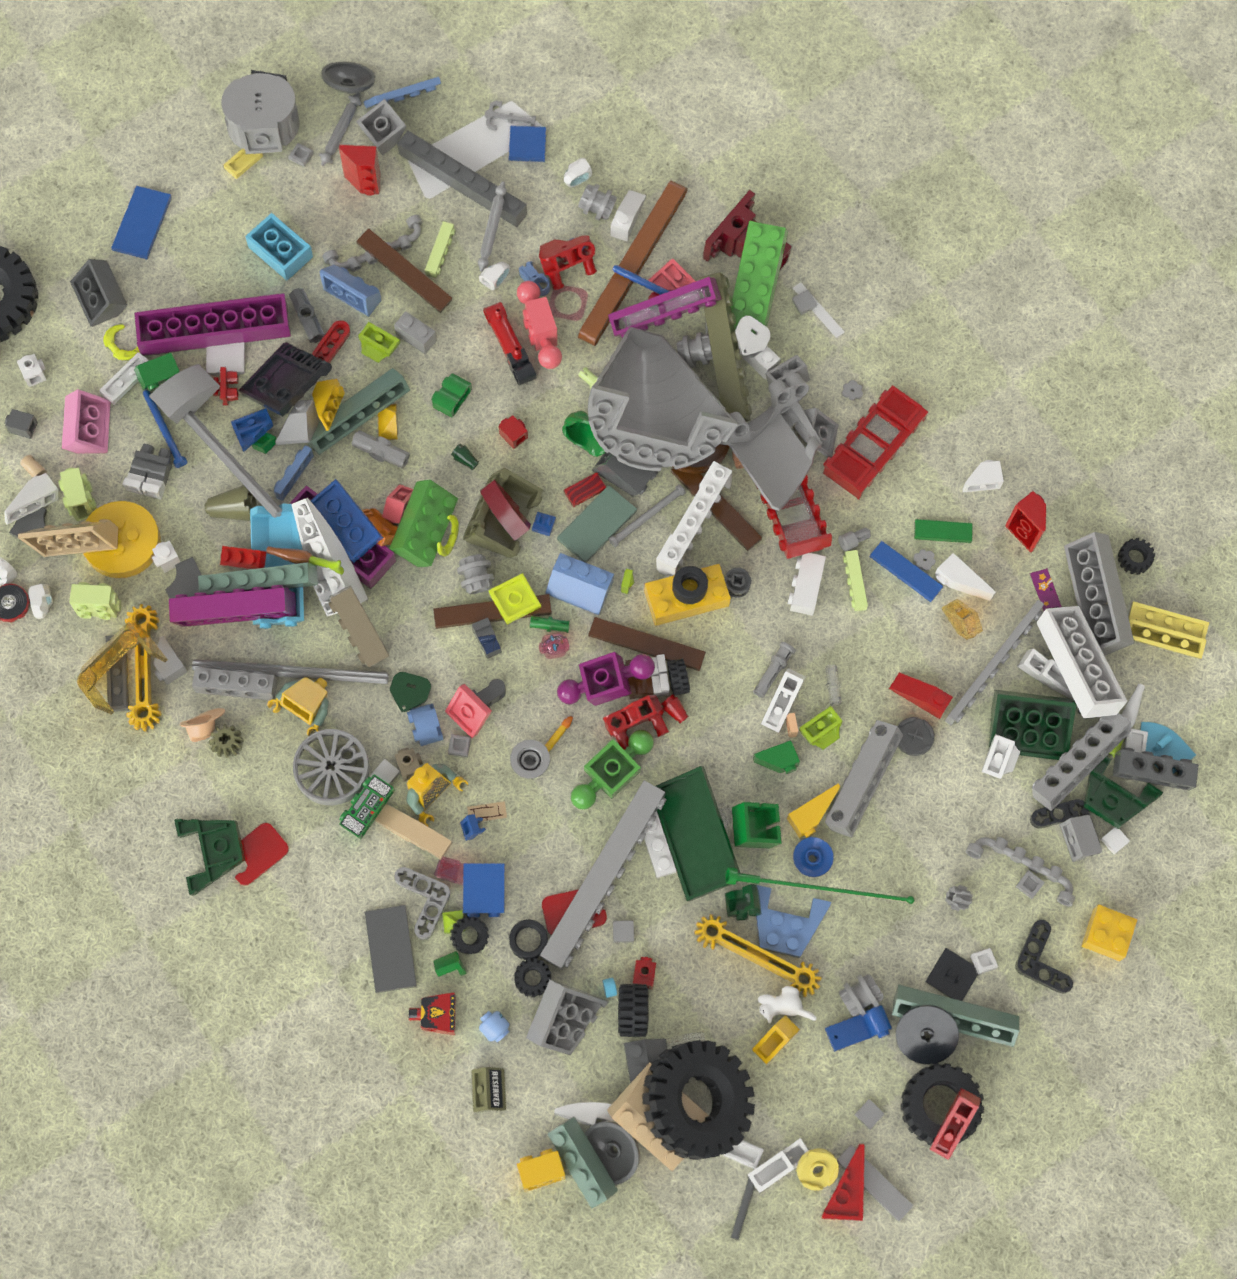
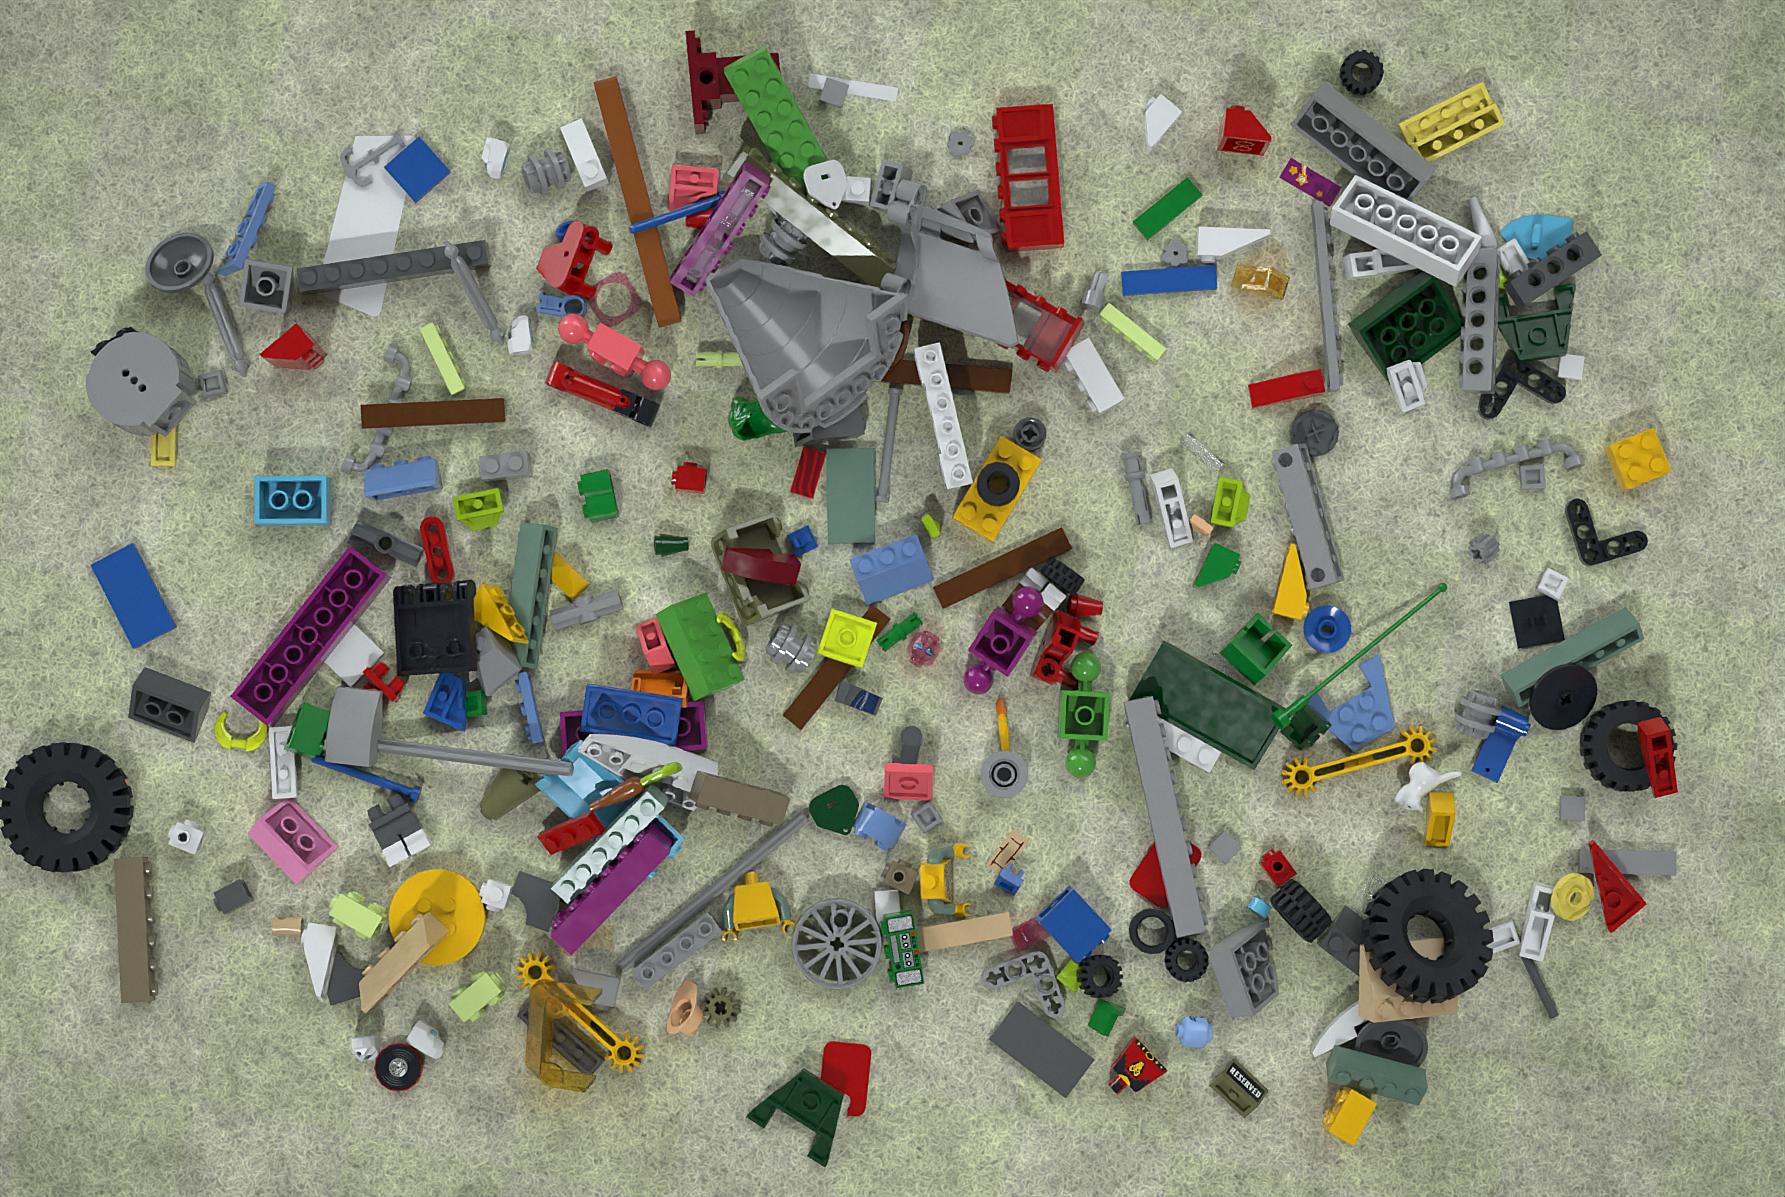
camera: 35 degrees left, 15 degrees up
light grey panel [1060,815,1102,862] -> none

